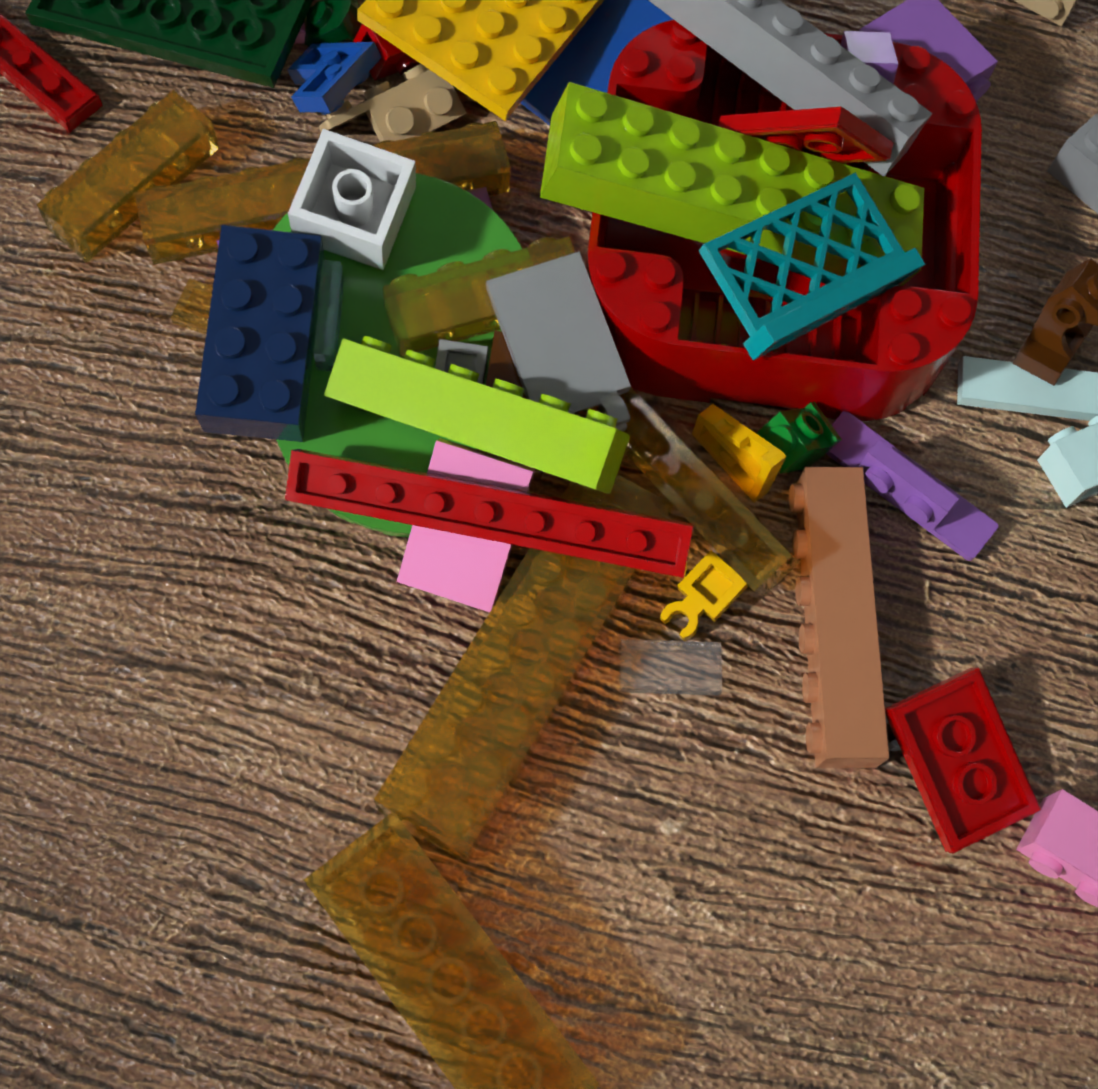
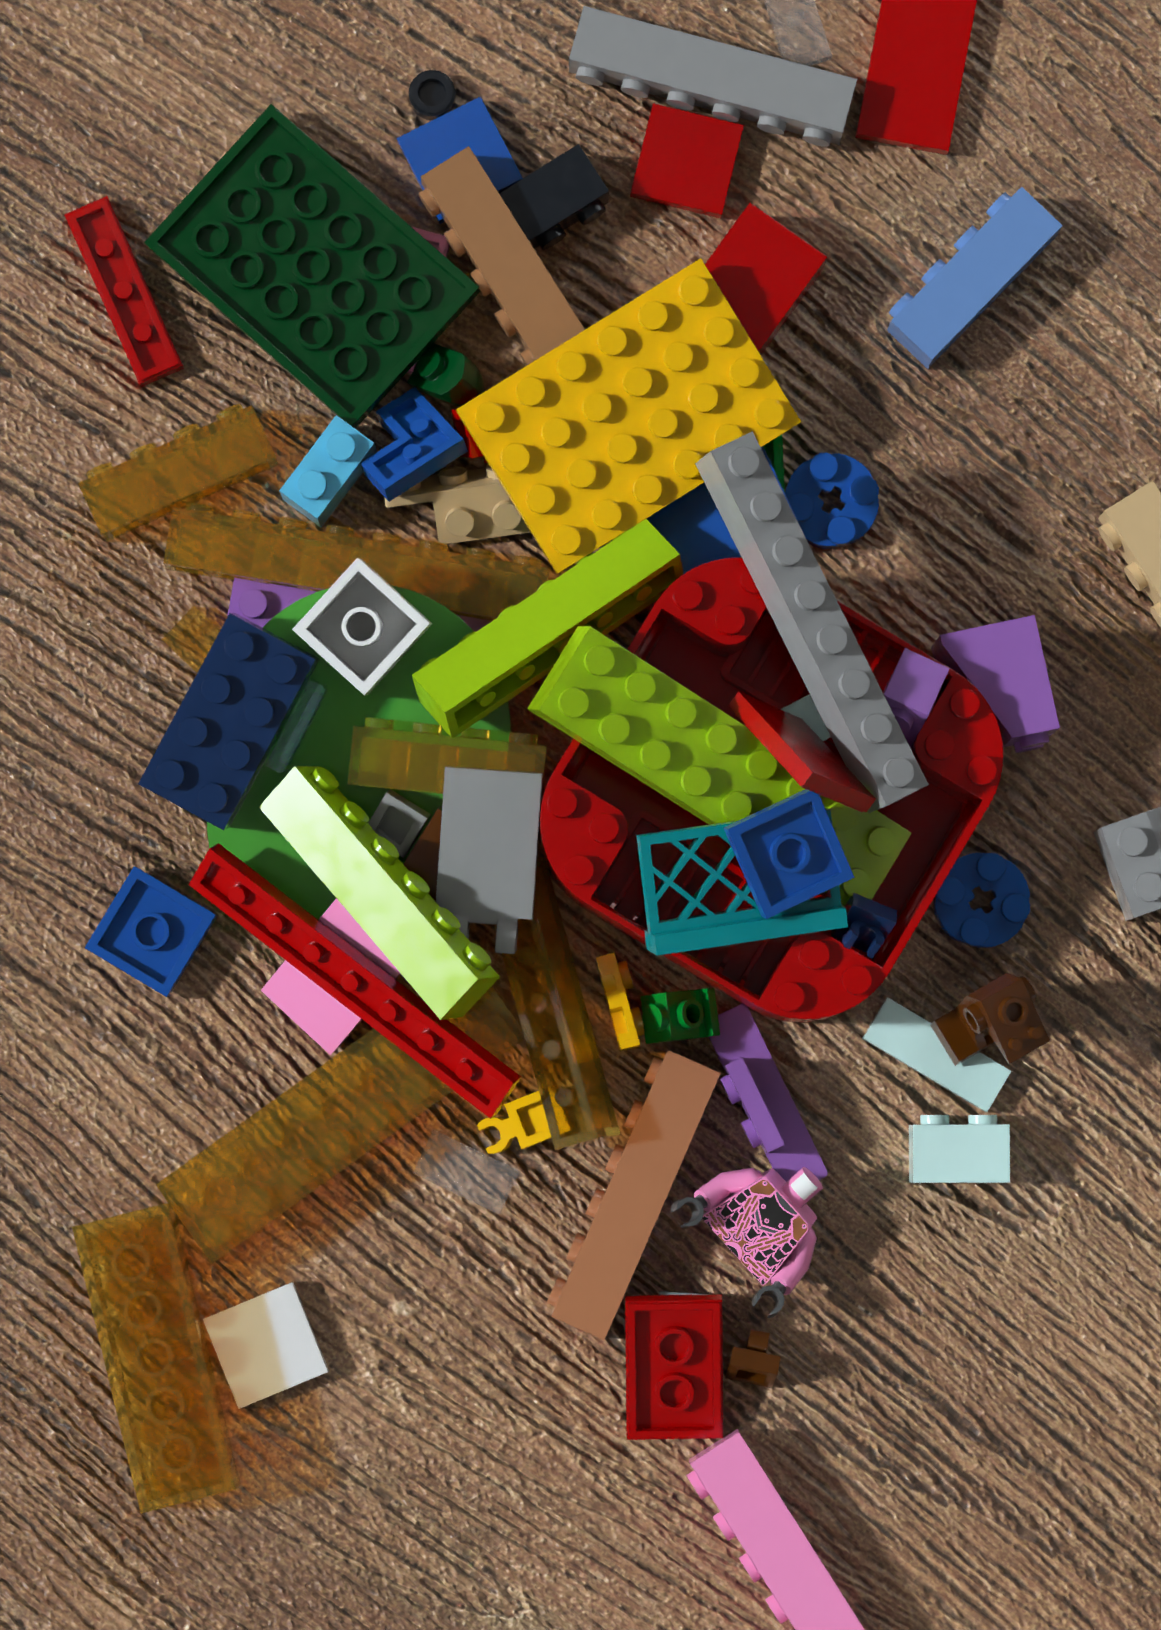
camera: 30 degrees right, 15 degrees up
none -> blue plate [85,866,218,997]
none -> white tile [203,1282,329,1409]
none -> medium azure piece [279,415,377,528]
none -> lime brick [412,519,683,738]
none -> torso [671,1167,823,1318]
none -> blue plate [723,789,855,919]
none -> reddish brown tile [725,1329,781,1388]
none -> dark blue tile [831,892,897,958]
none -> blue plate [934,853,1030,948]

